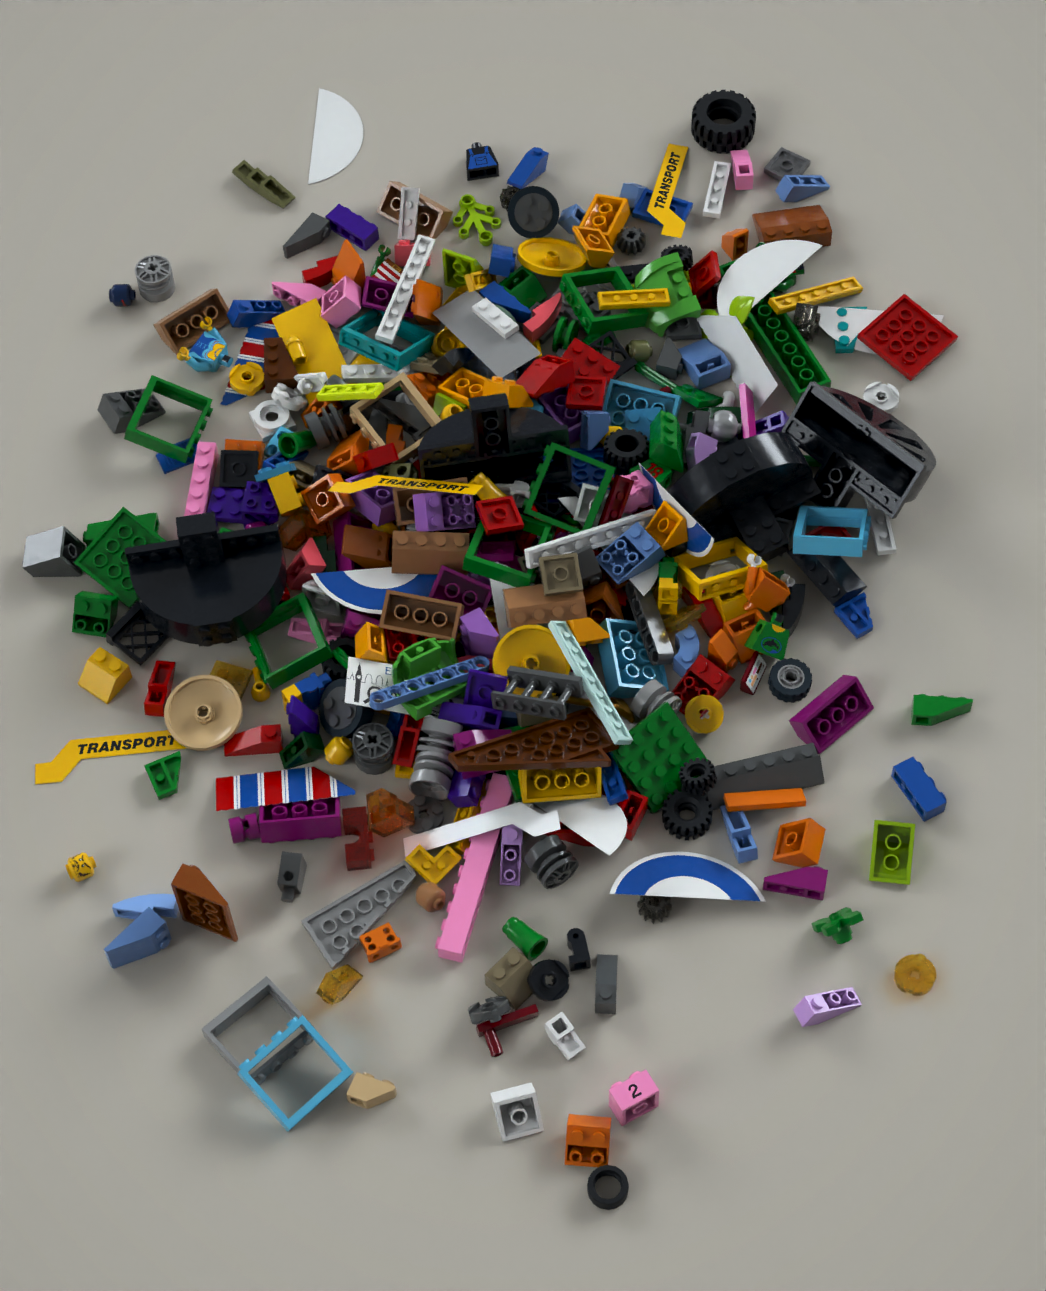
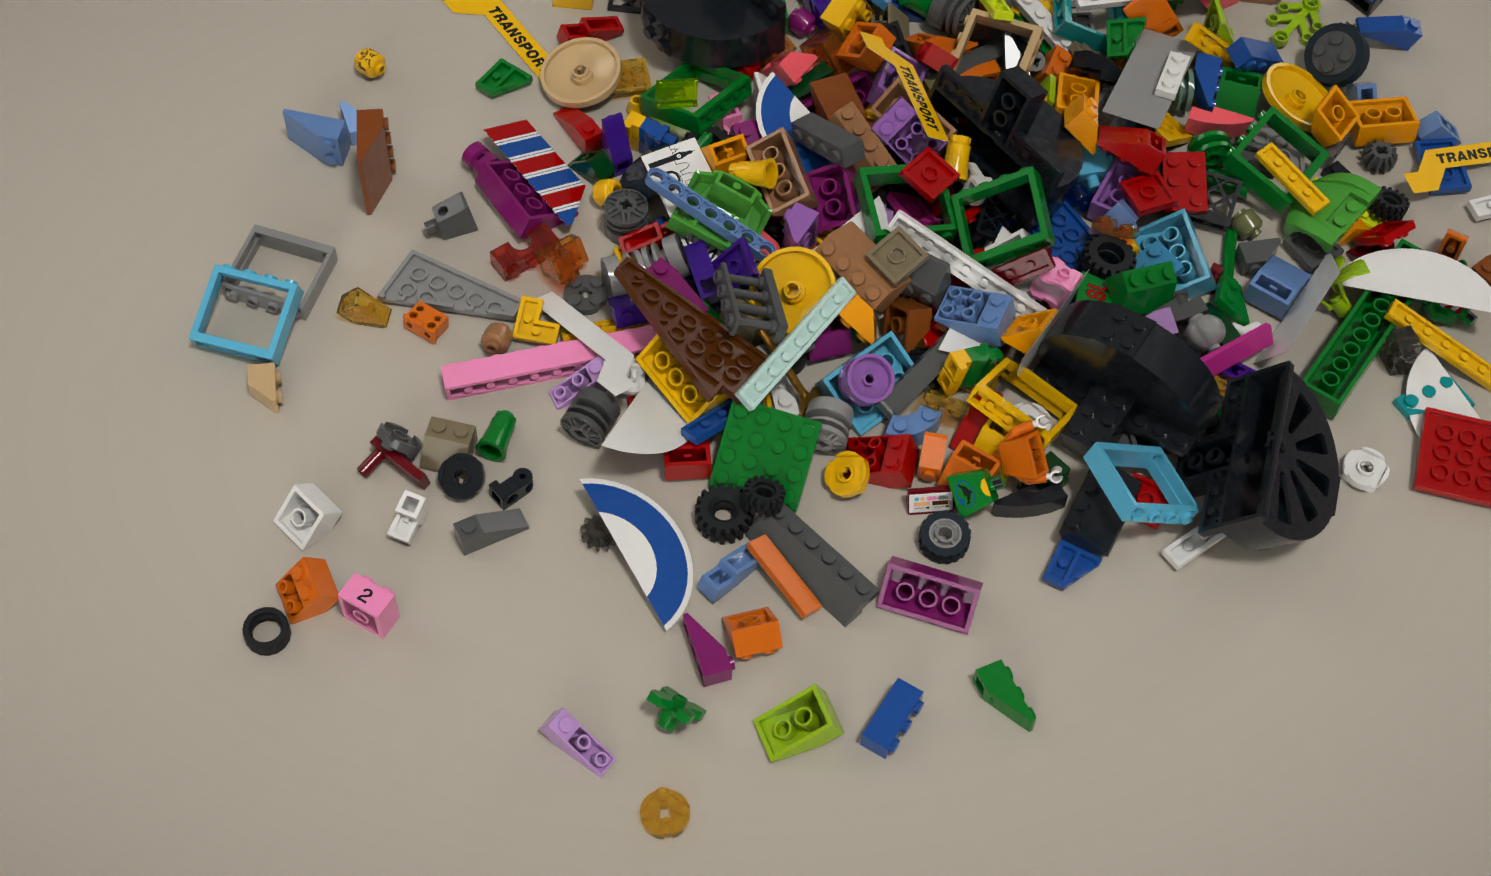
camera: 55 degrees right, 0 degrees up
none -> clear neon green tile [655,78,698,109]
none -> yellow plant [728,158,778,189]
none -> dark grey brick [791,112,865,168]
none -> medium lavender wheel [838,354,895,407]
none -> clear orange slope [1091,215,1139,239]
none -> green wing [1106,17,1147,60]

